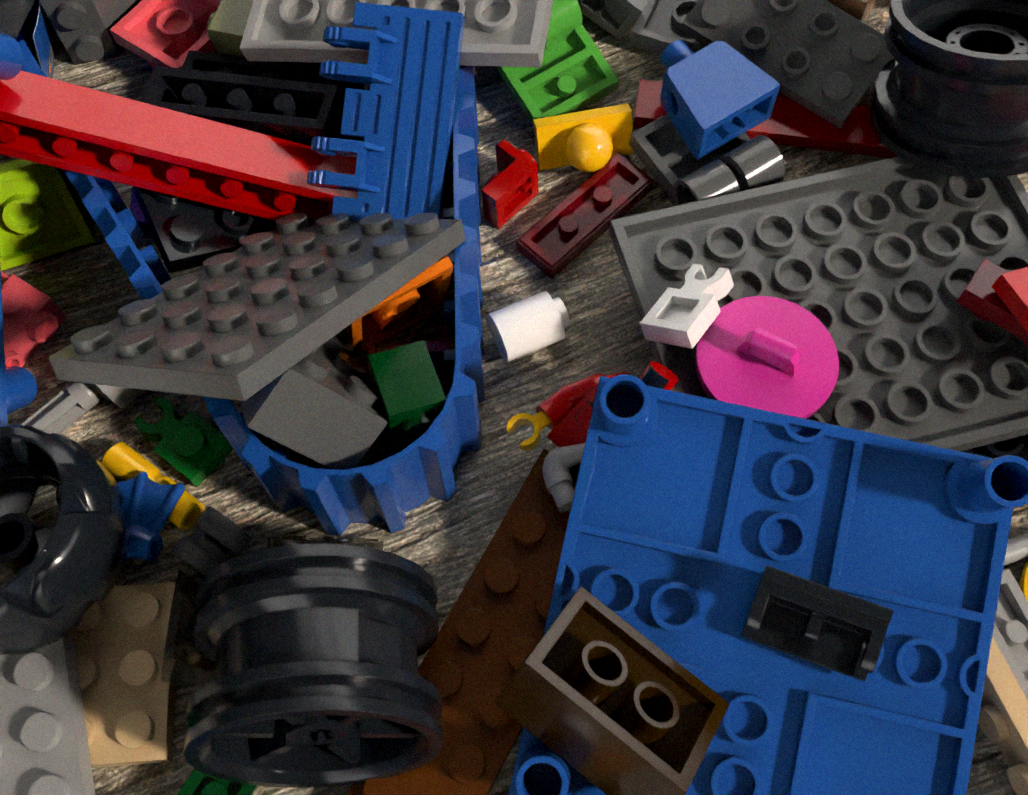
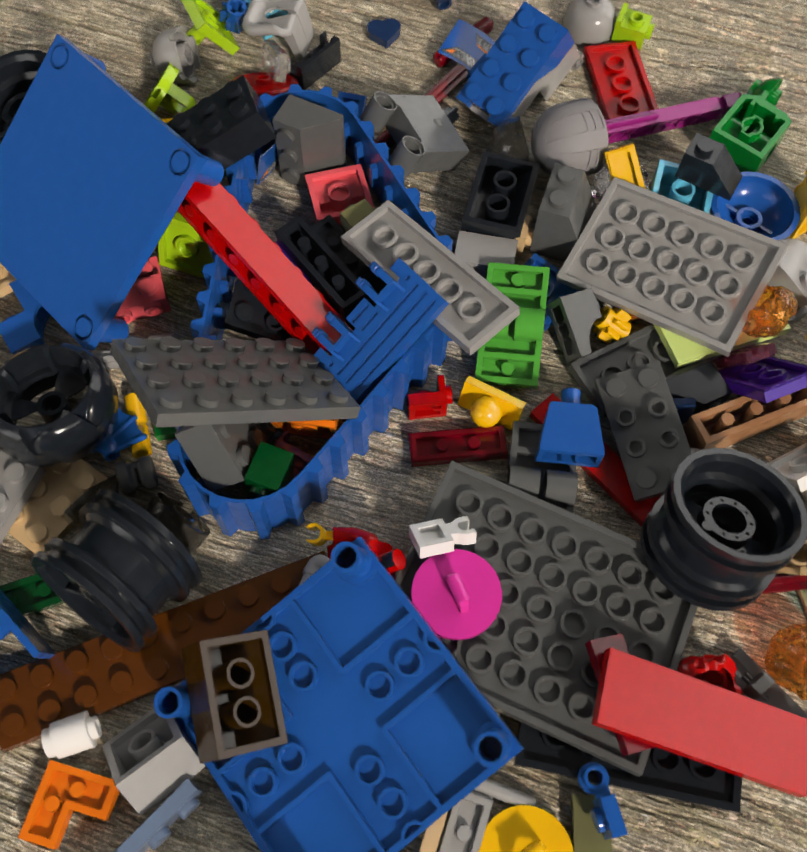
camera: 35 degrees right, 0 degrees up
white brick [487,291,570,362] -> none
black hinge [741,565,894,682] -> none

